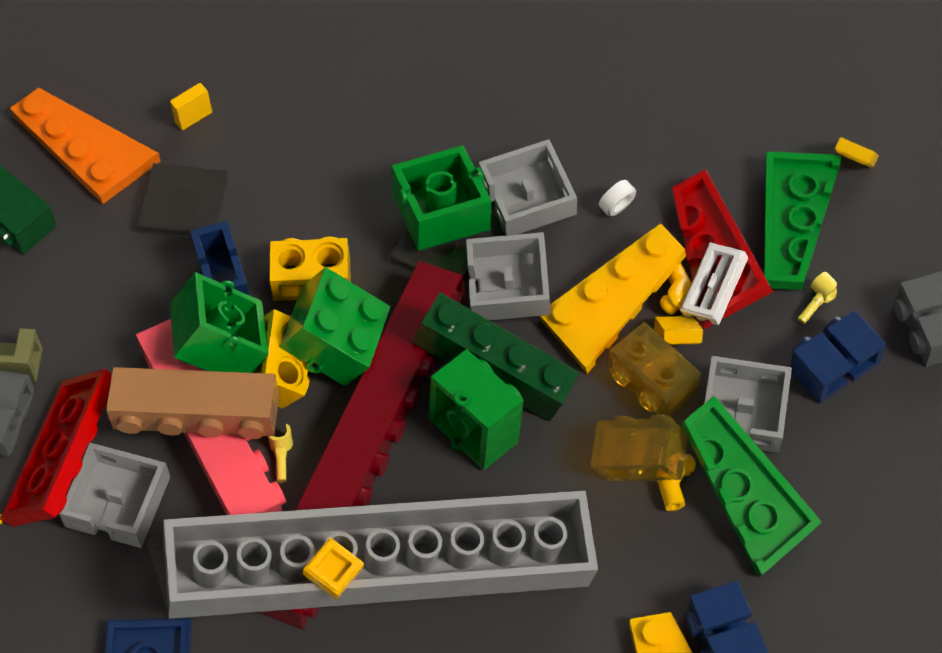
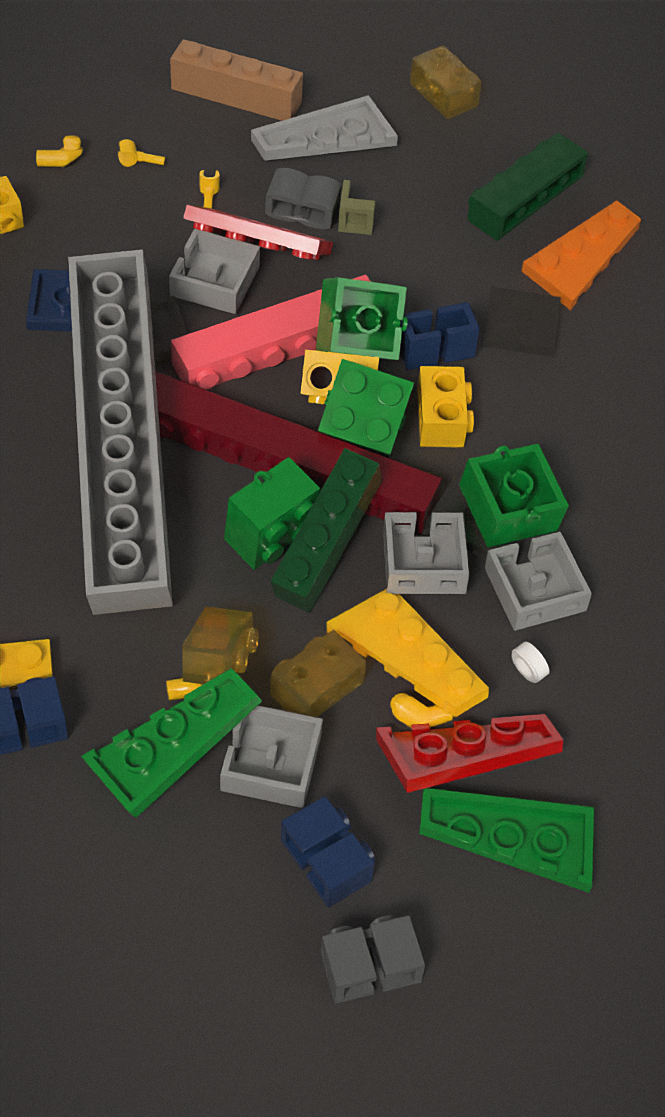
camera: 85 degrees right, 5 degrees down
medium nougat brick [106,367,279,439] -> none
yellow tile [170,83,212,131] -> none
light yellow hand [268,424,293,483] -> none
yellow tile [302,537,365,600] -> none
yellow tile [654,316,703,345] -> none
white tile [680,243,748,325] -> none
light yellow hand [797,272,837,324] -> none
yellow tile [835,137,879,168] -> none

